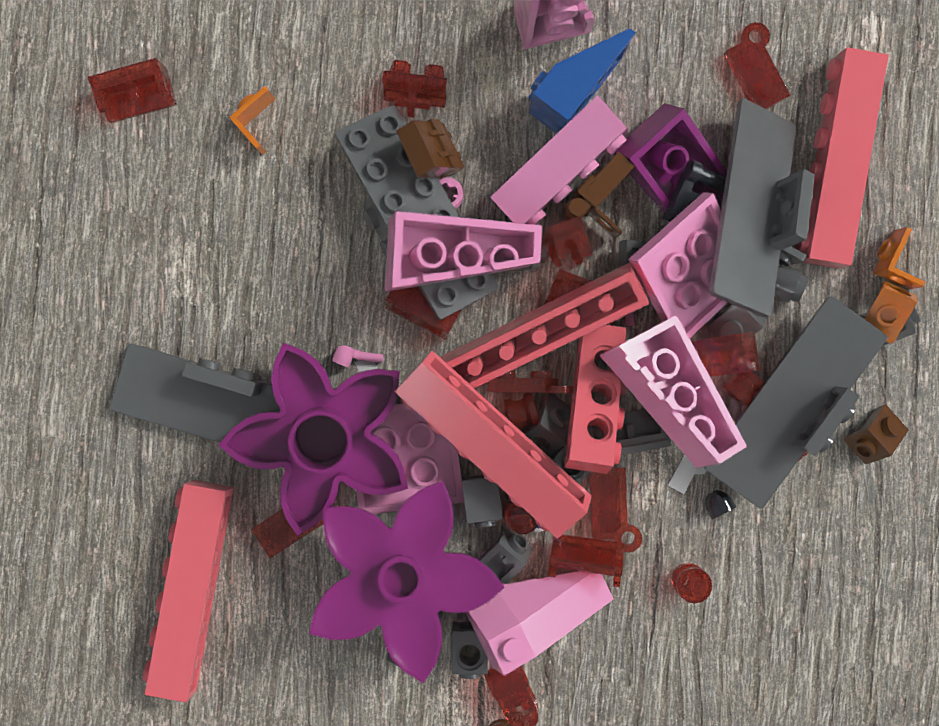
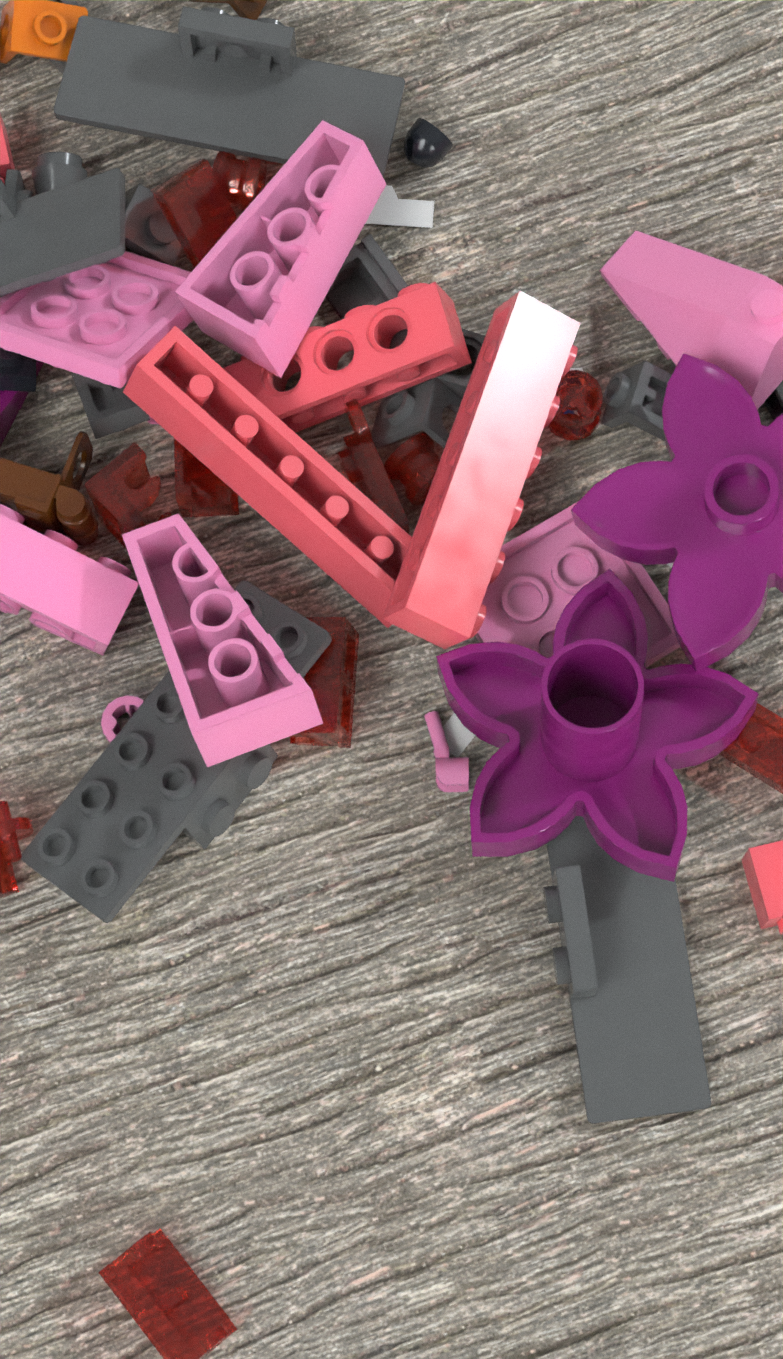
camera: 110 degrees left, 15 degrees down
orange bracket [229,86,275,155] -> none
reddish brown piece [396,118,464,179] -> none
dark grey brick [462,474,503,528] -> none
clear red hinge [548,534,625,588] -> none
clear red hinge [589,467,642,553] -> none
clear red wheel [671,562,713,604] -> none

